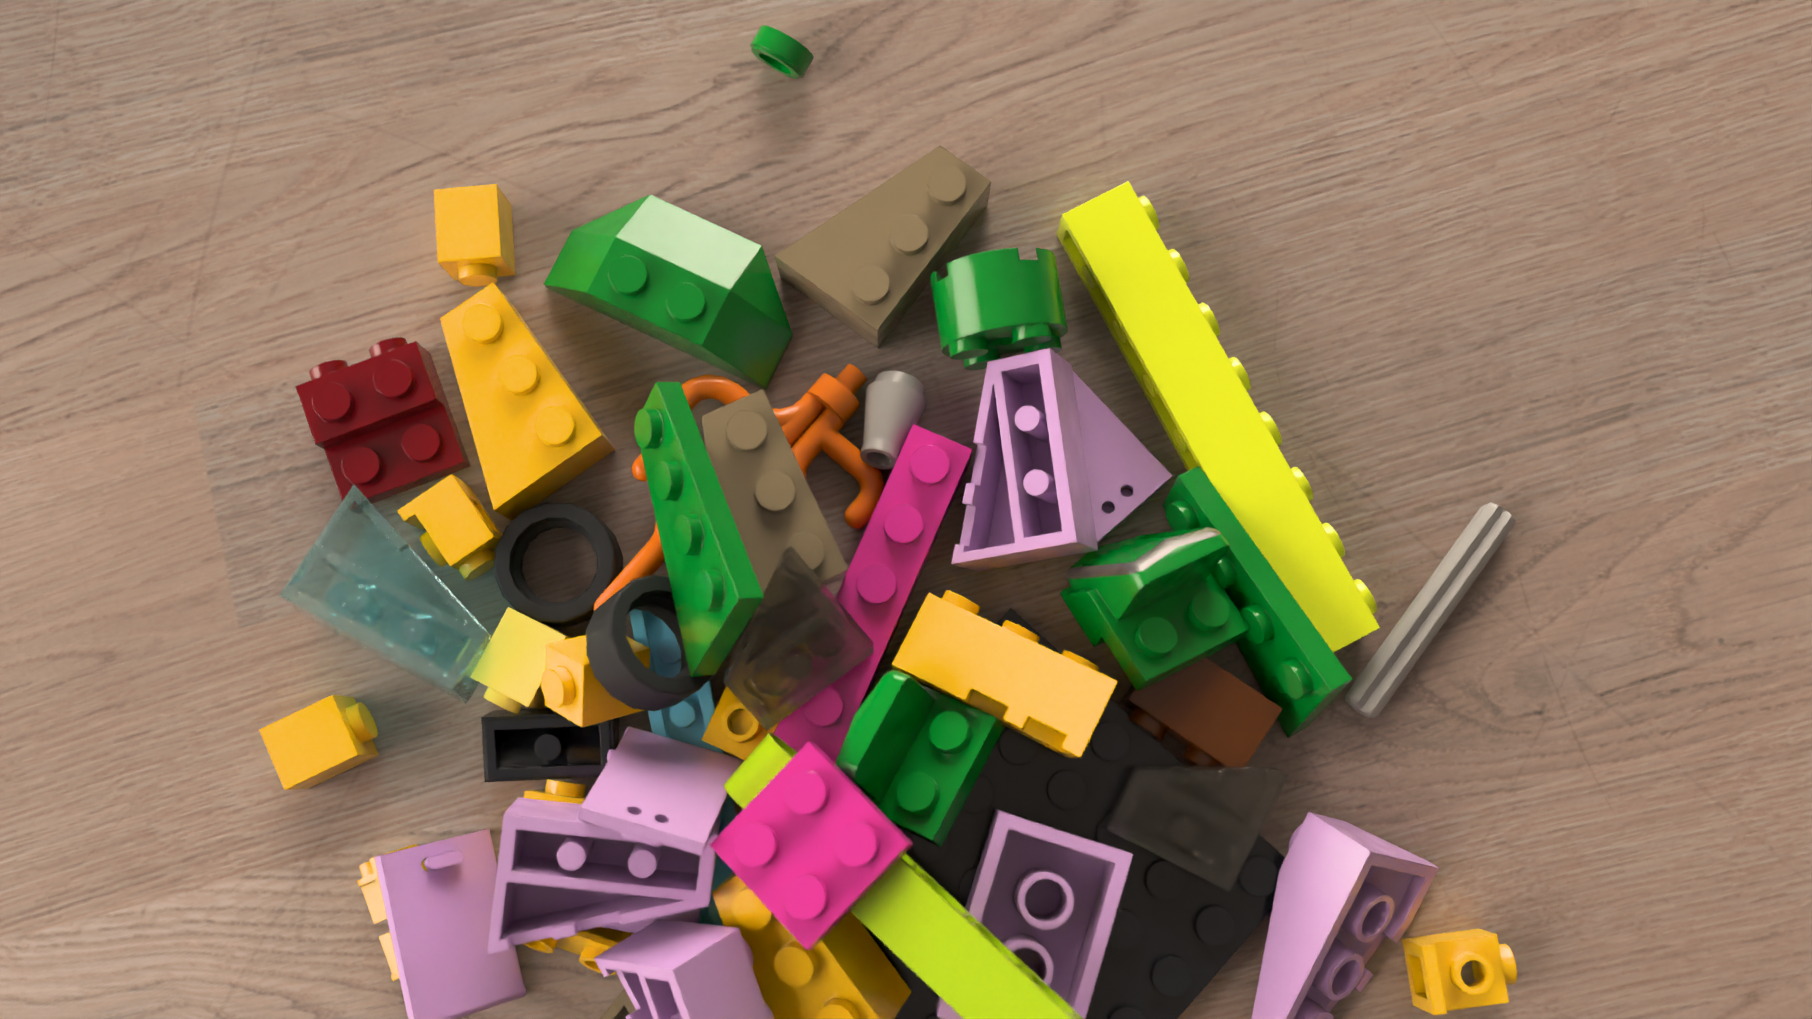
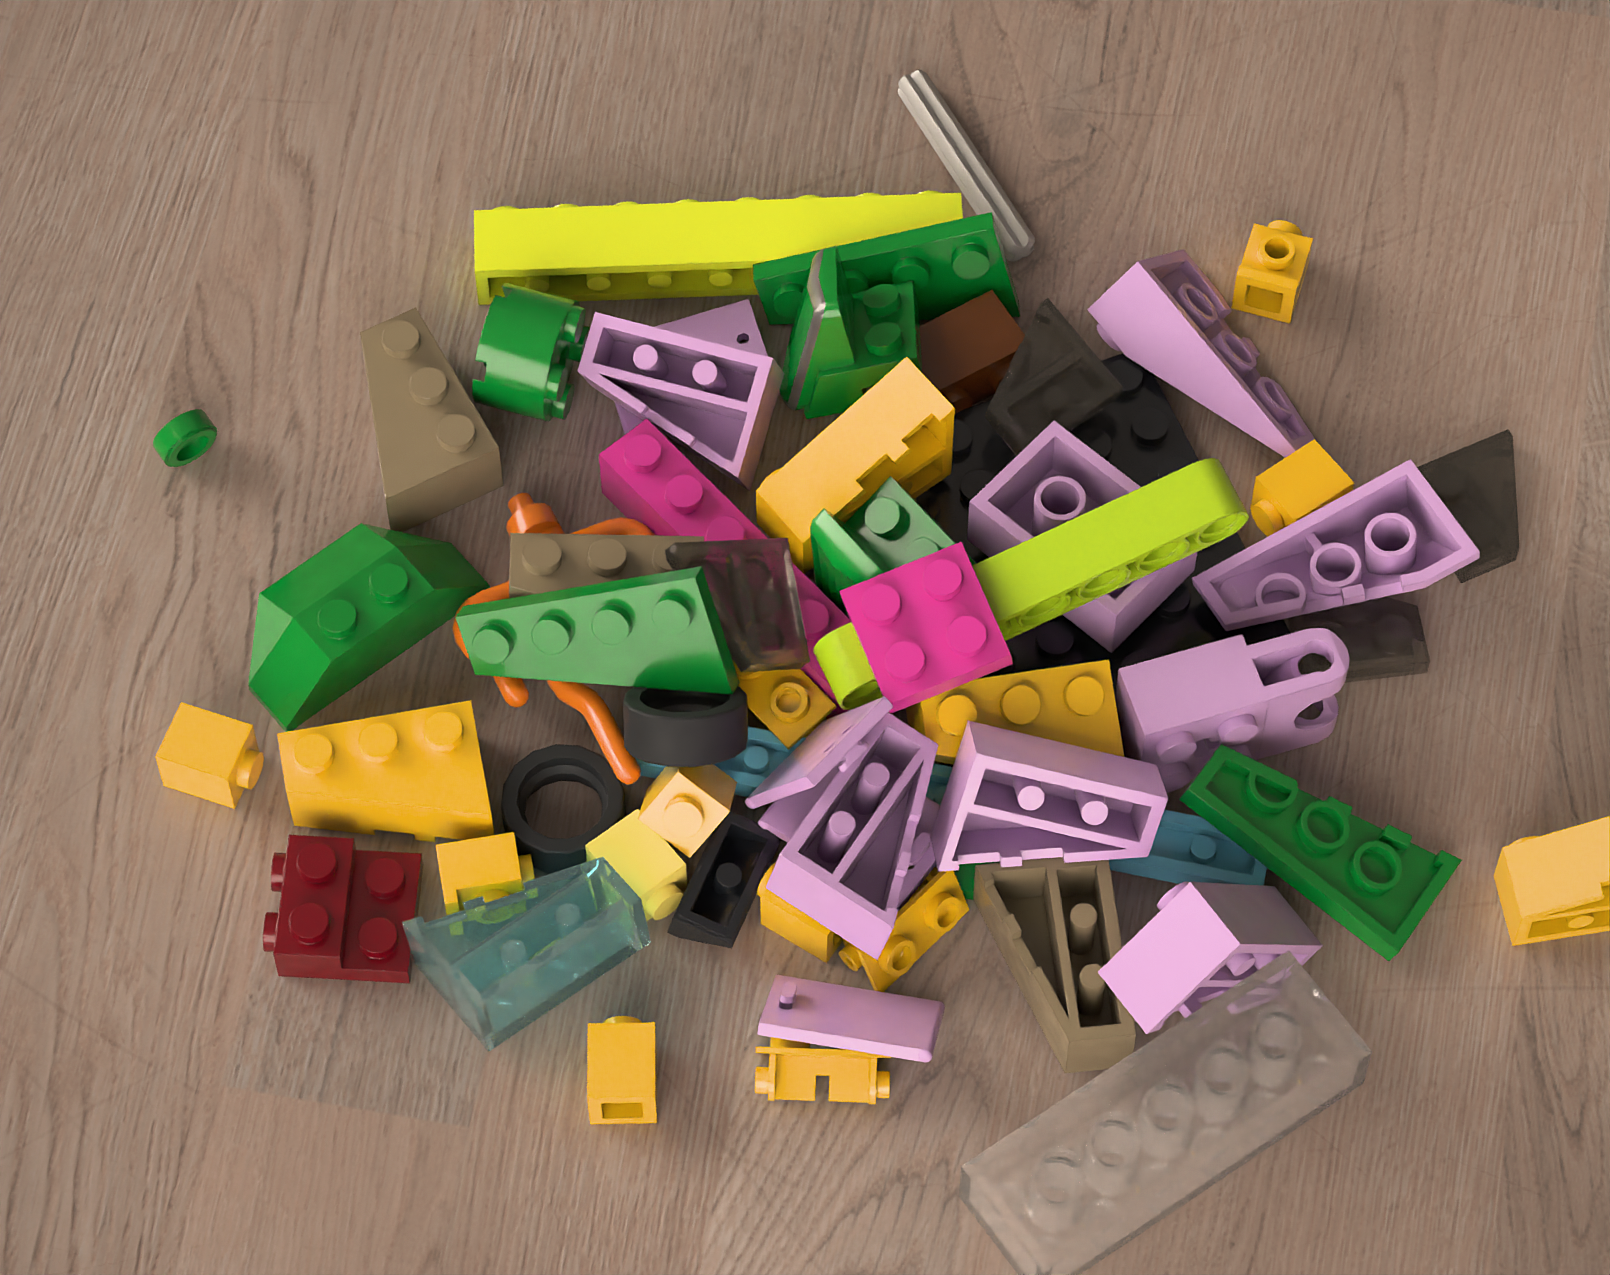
camera: 65 degrees left, 20 degrees down
light grey cone [860,371,927,469] -> none

